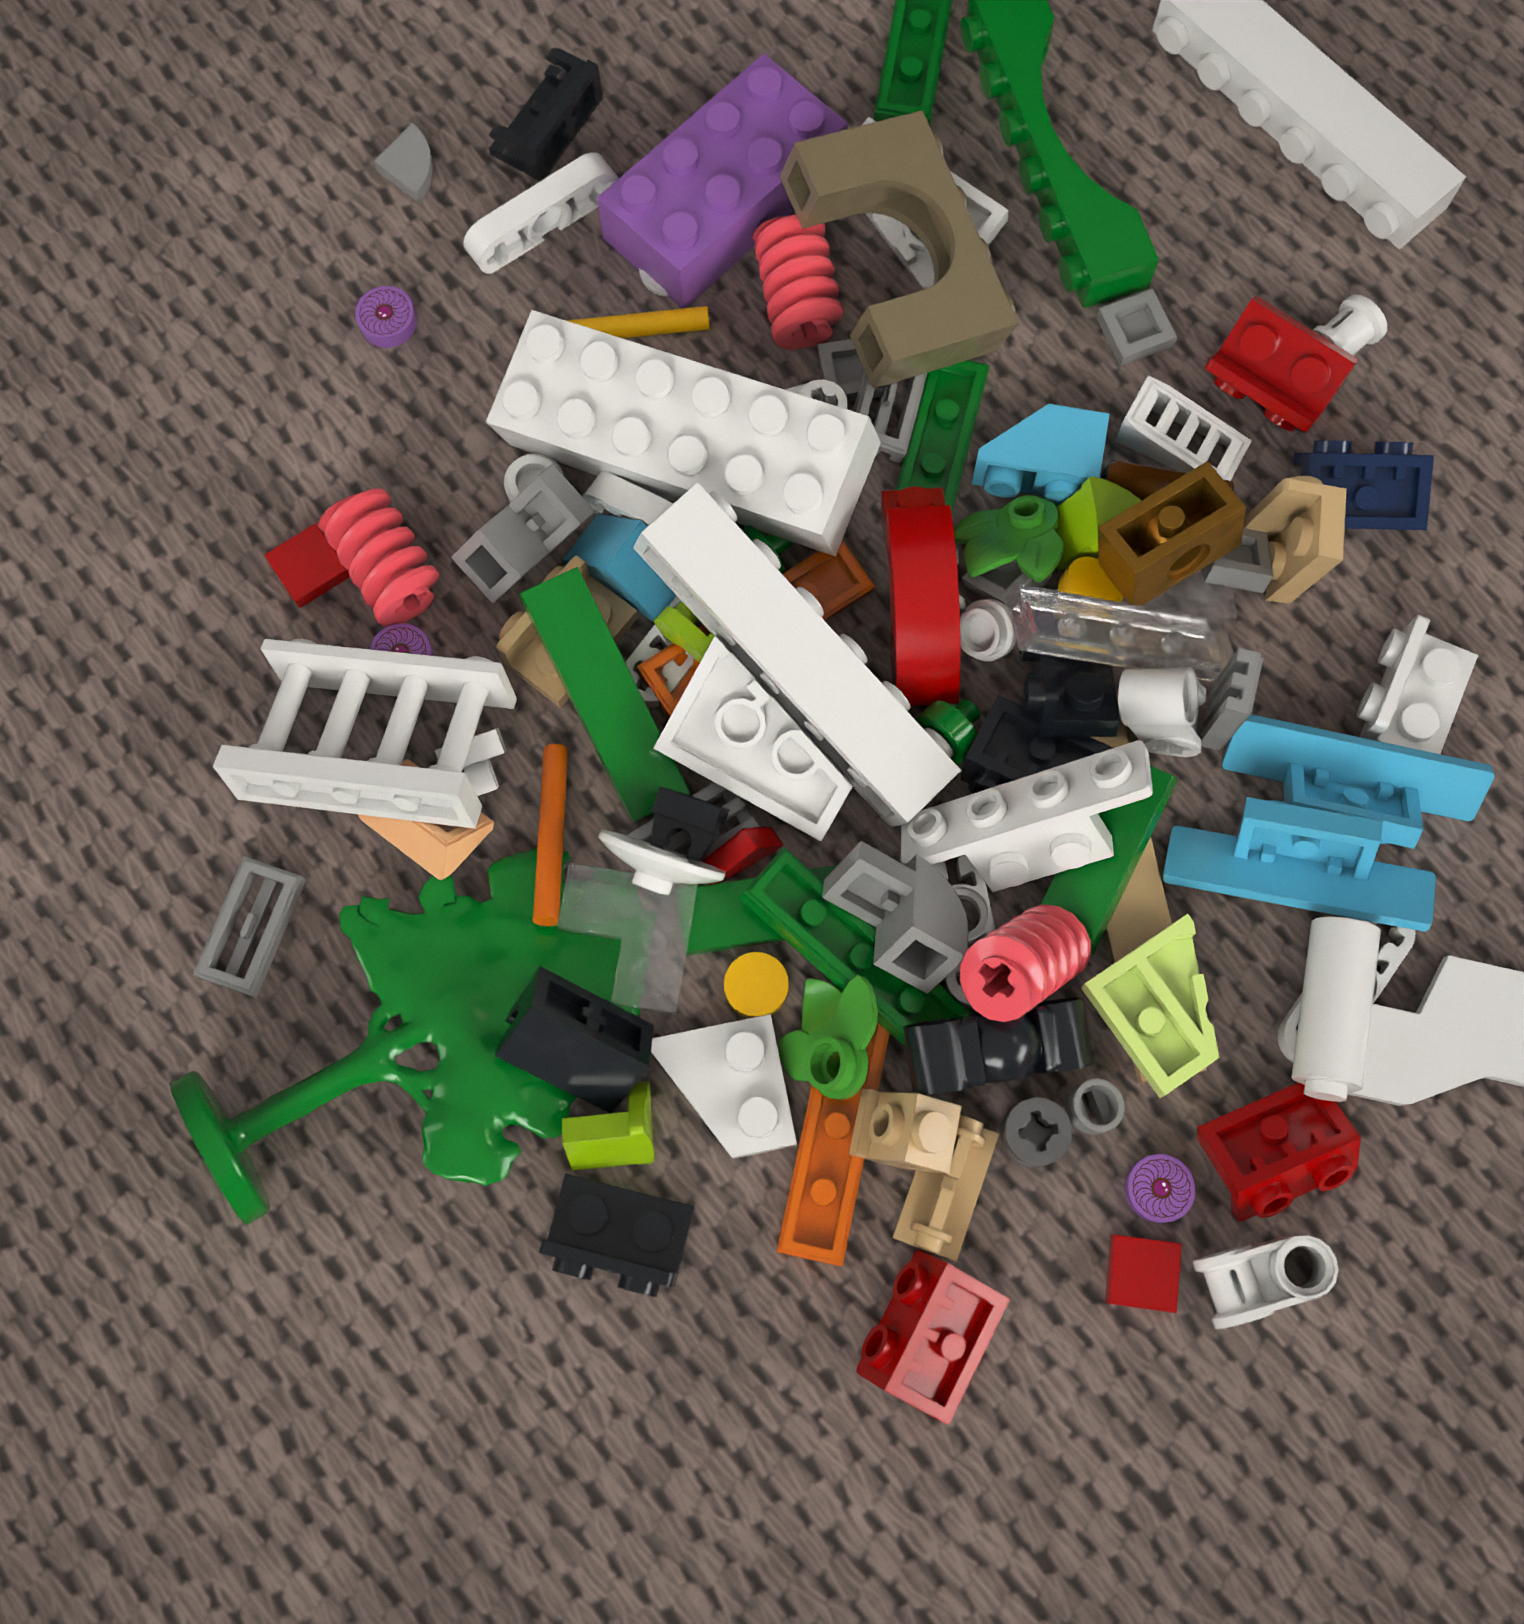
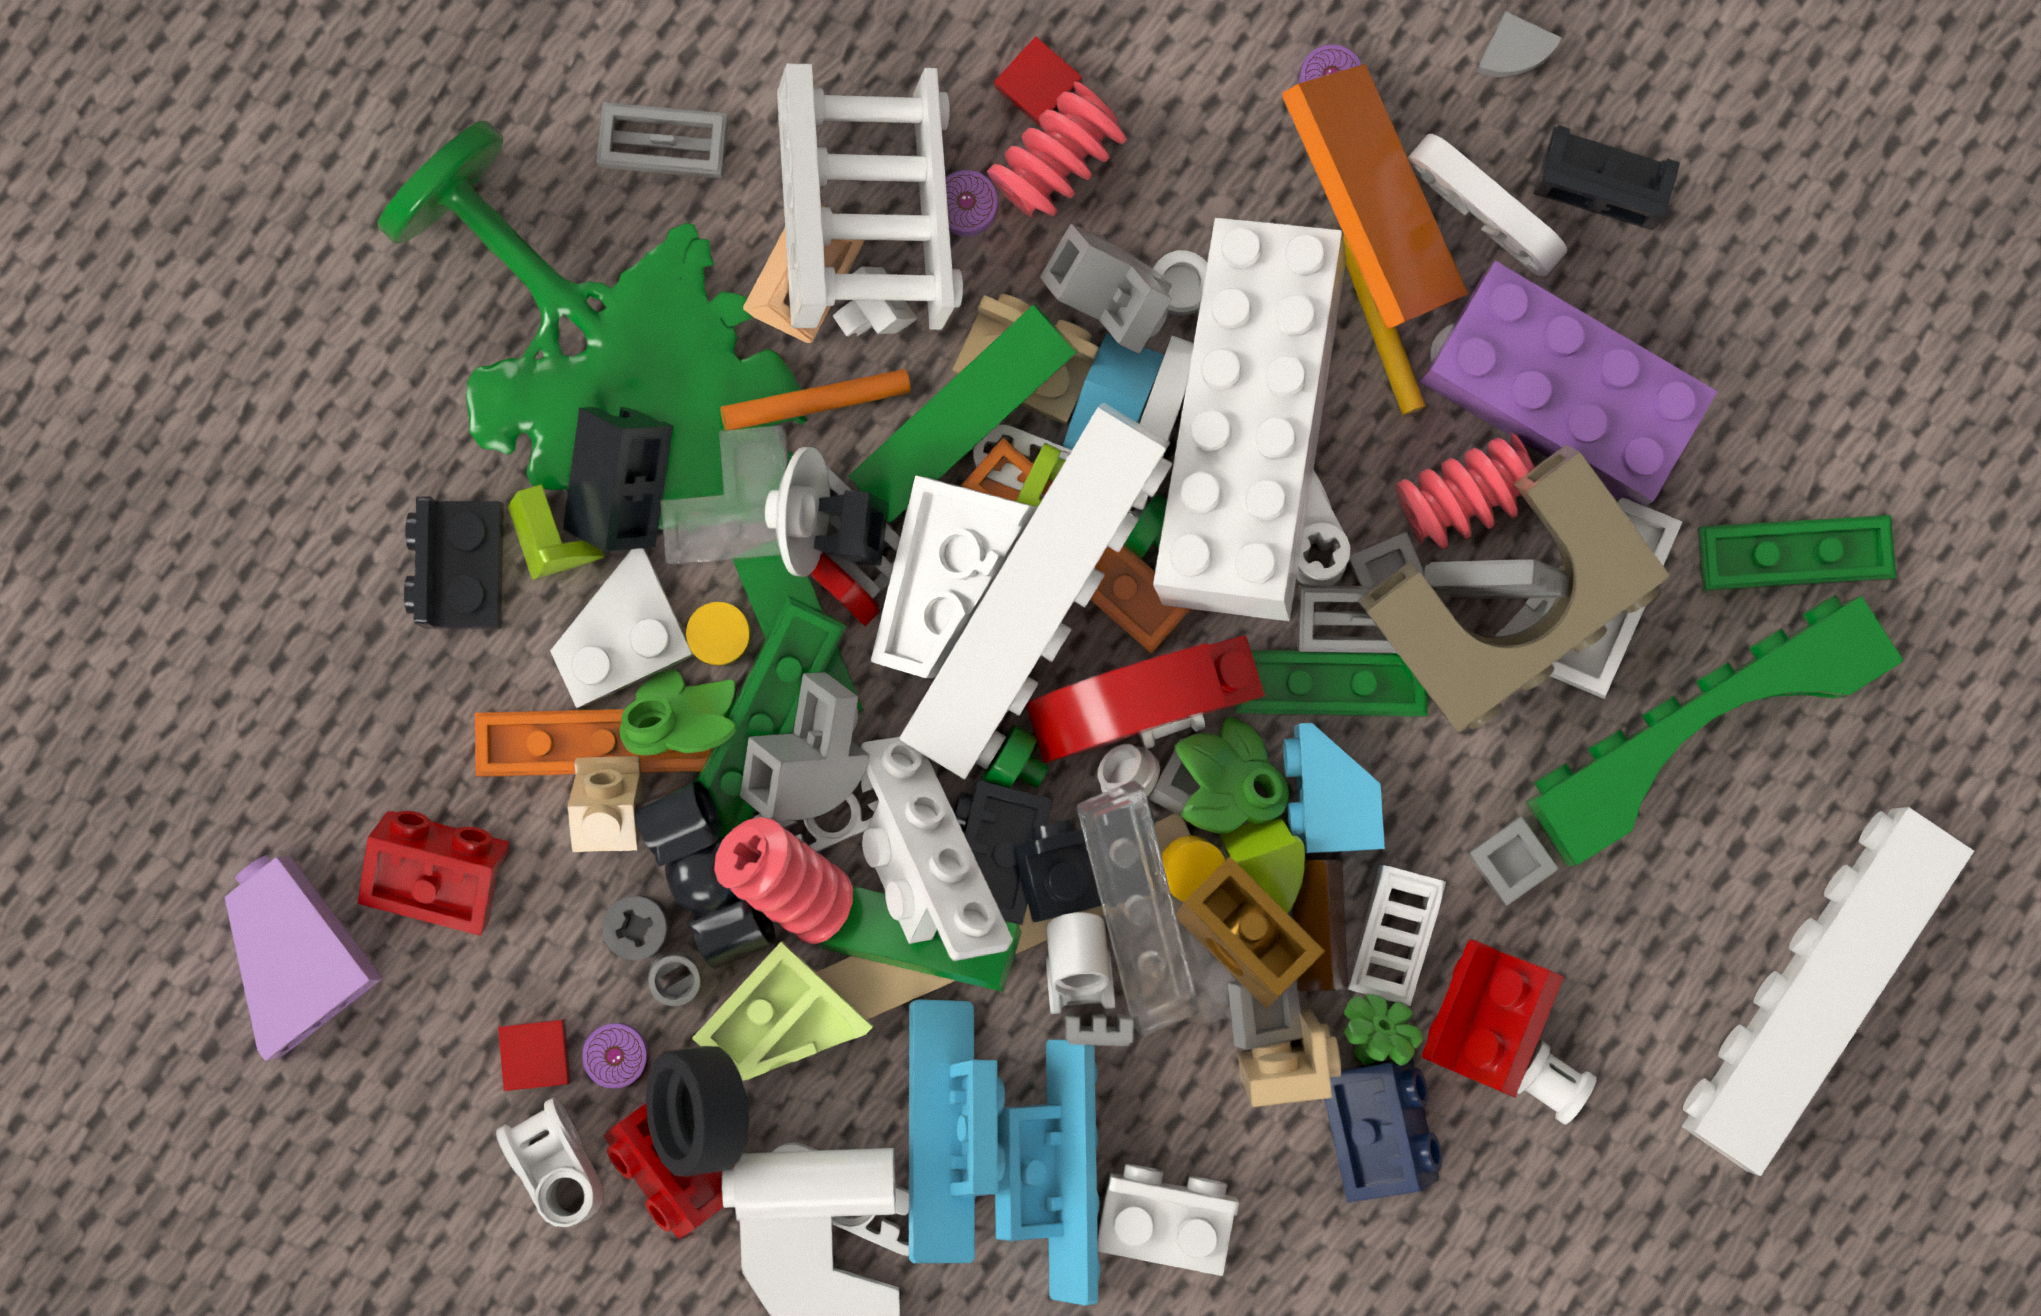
camera: 75 degrees right, 10 degrees up
tan hinge [892,1115,999,1262] -> none
none -> lavender slope [224,855,383,1061]
none -> black tyre [646,1046,749,1177]
none -> orange tile [1282,64,1468,329]
none -> bright green plant [1344,994,1424,1065]
none -> light grey tile [1424,559,1570,599]

